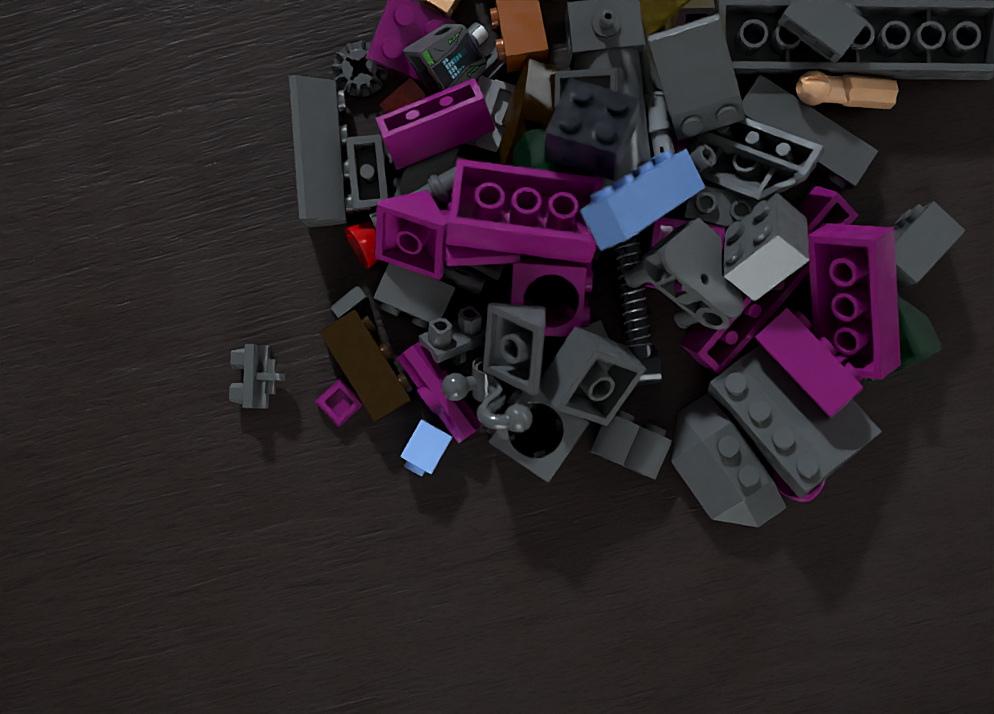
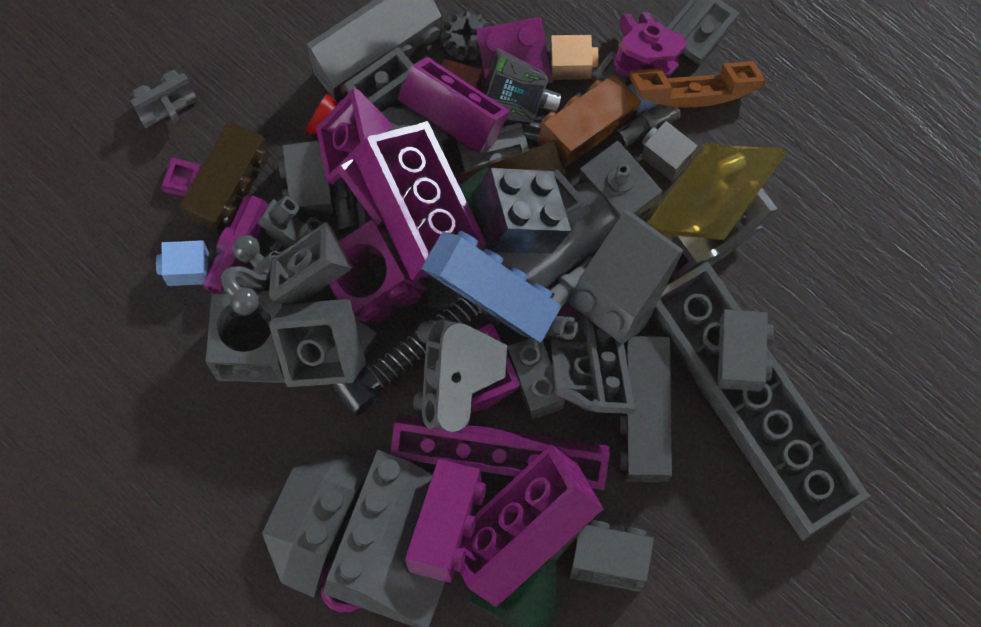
camera: 60 degrees right, 15 degrees down
dark grey tile [331,287,369,319] -> none
dark grey brick [588,410,672,479] -> none
dark grey brick [724,193,809,301] -> none
light nougat piece [796,70,899,109] -> none

